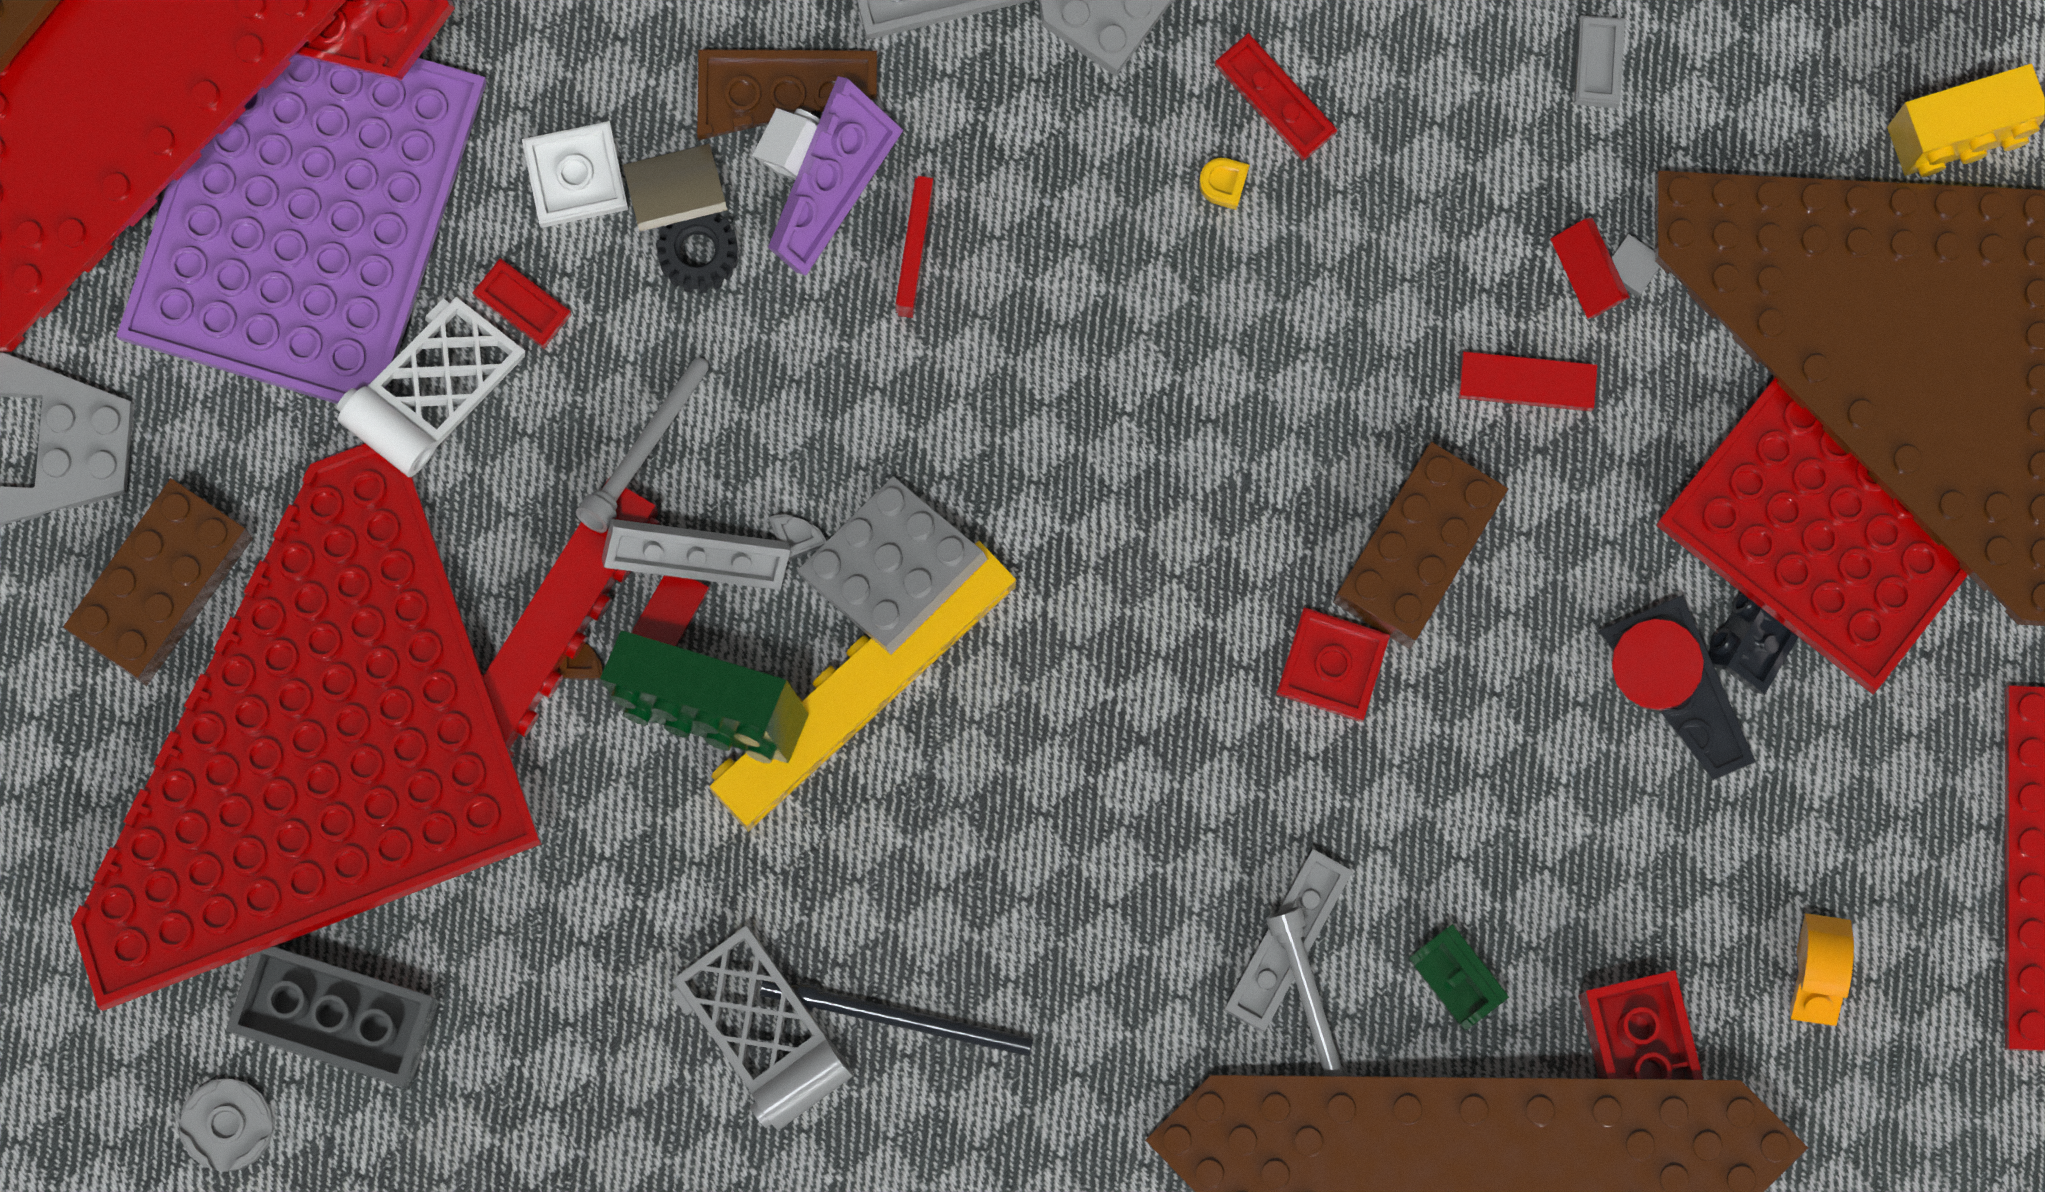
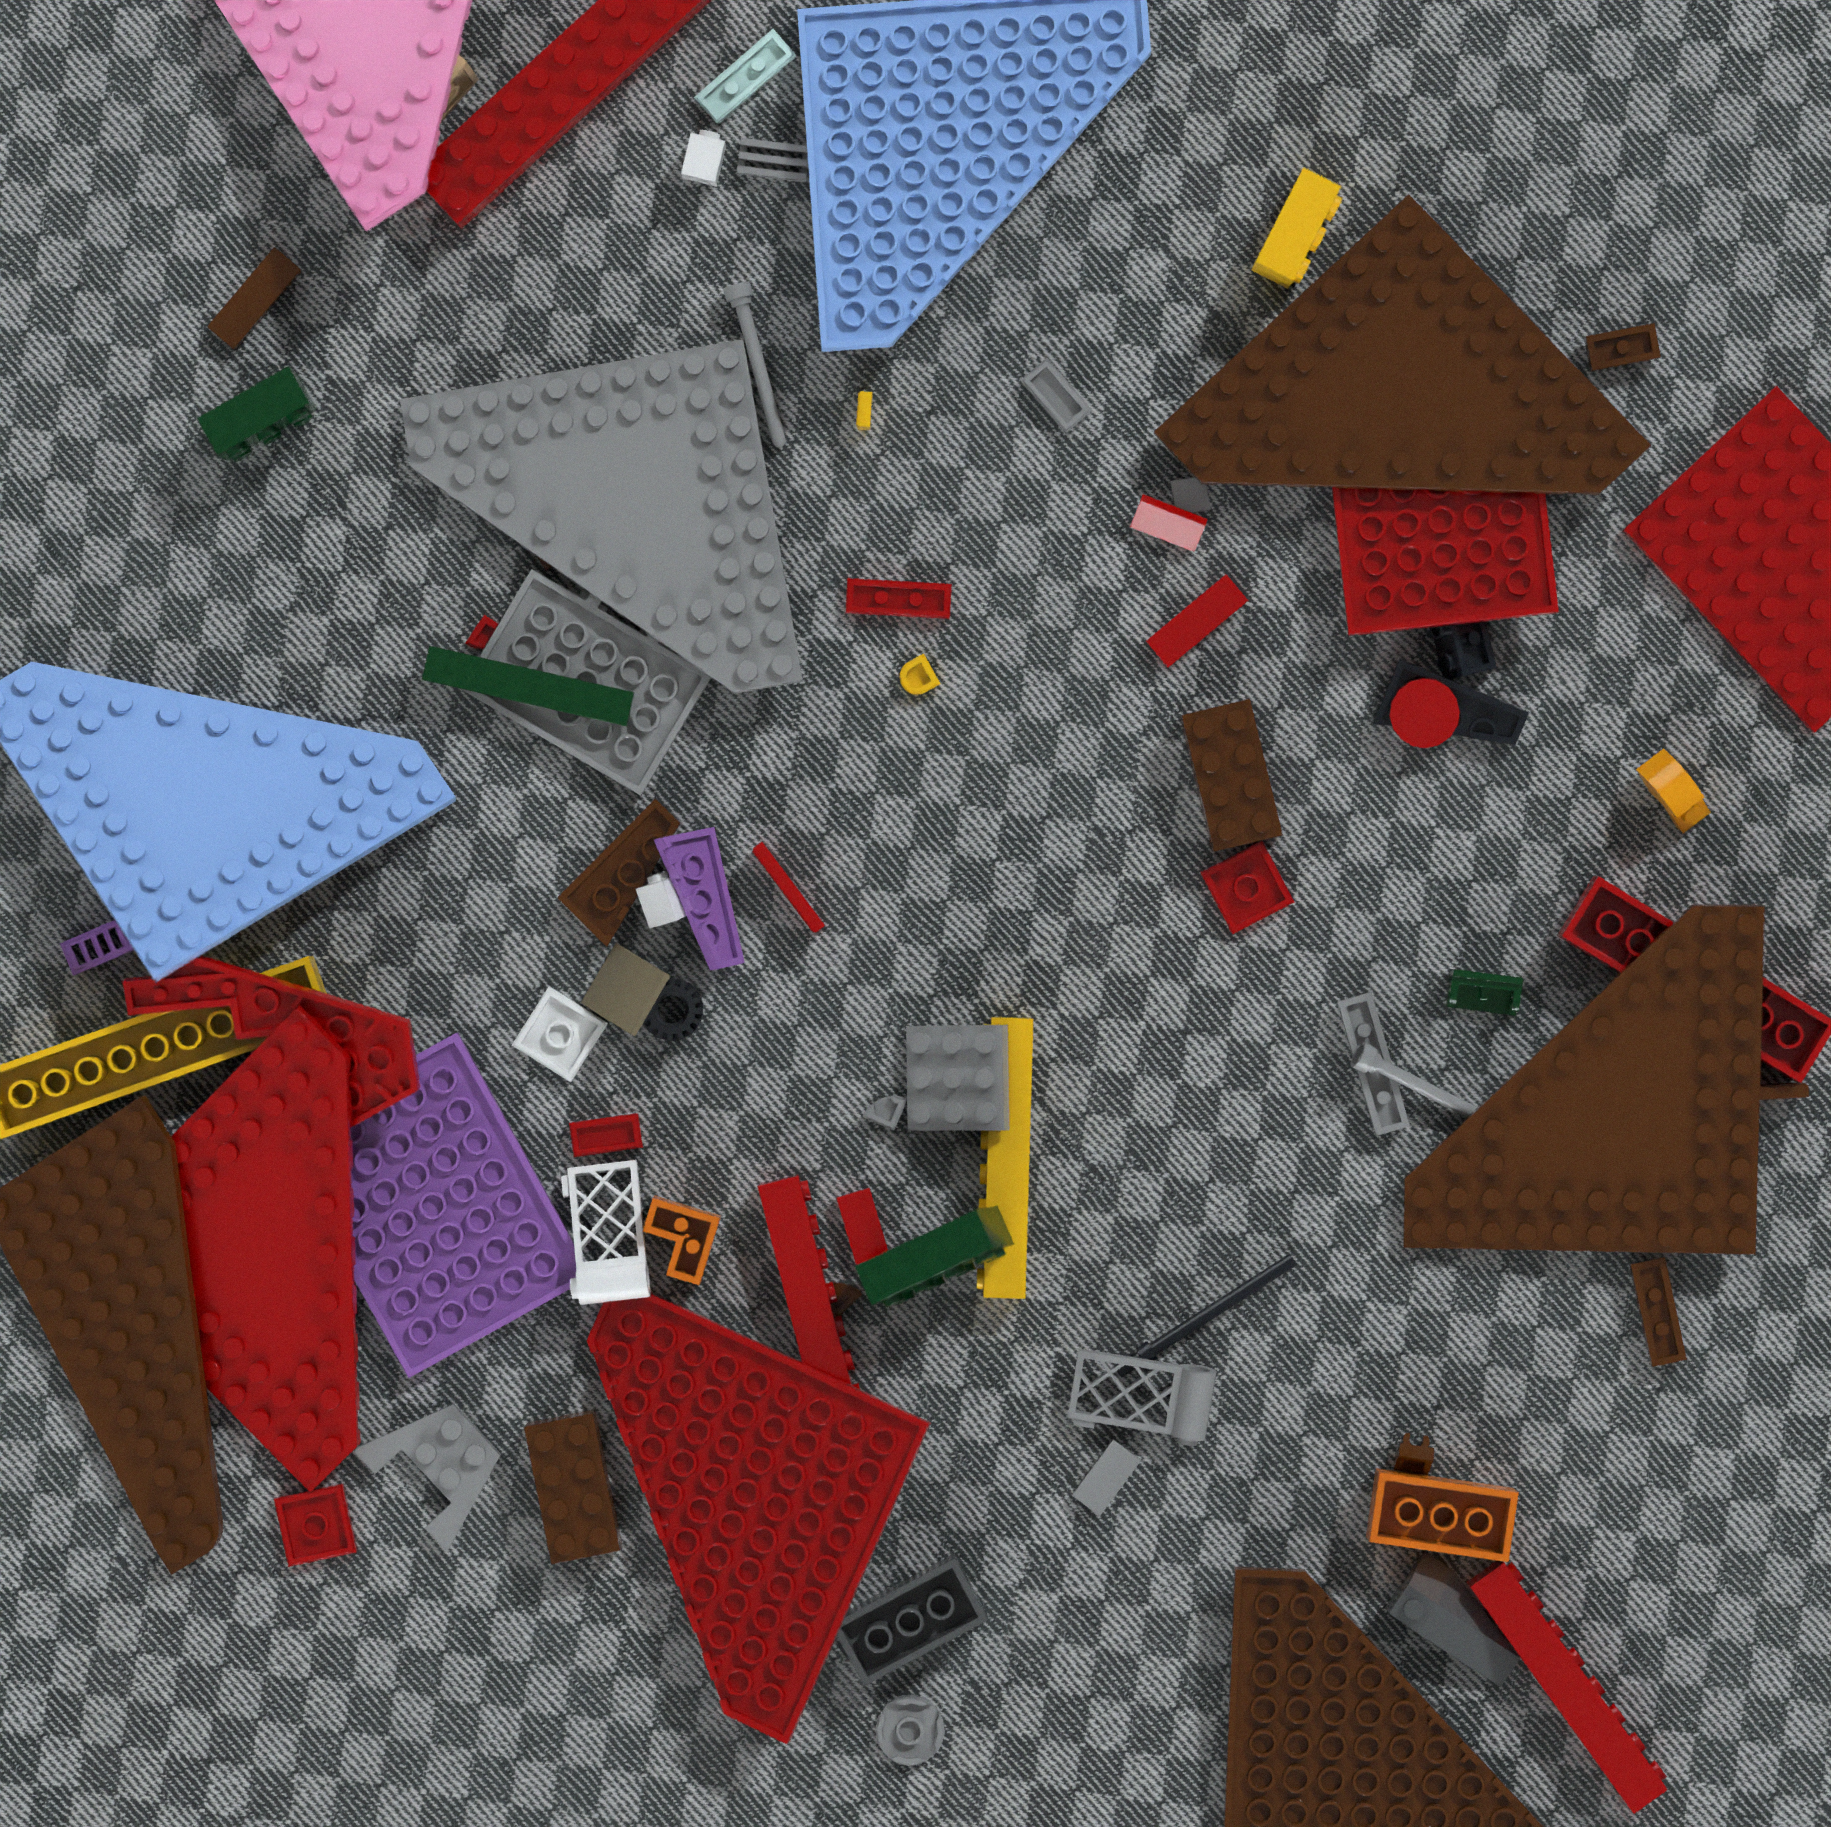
camera: 40 degrees left, 10 degrees up
light grey piece [576,358,709,533] -> none
light grey plate [601,519,791,590] -> none
none -> orange brick [643,1196,721,1285]
none -> light grey tile [1071,1439,1141,1516]

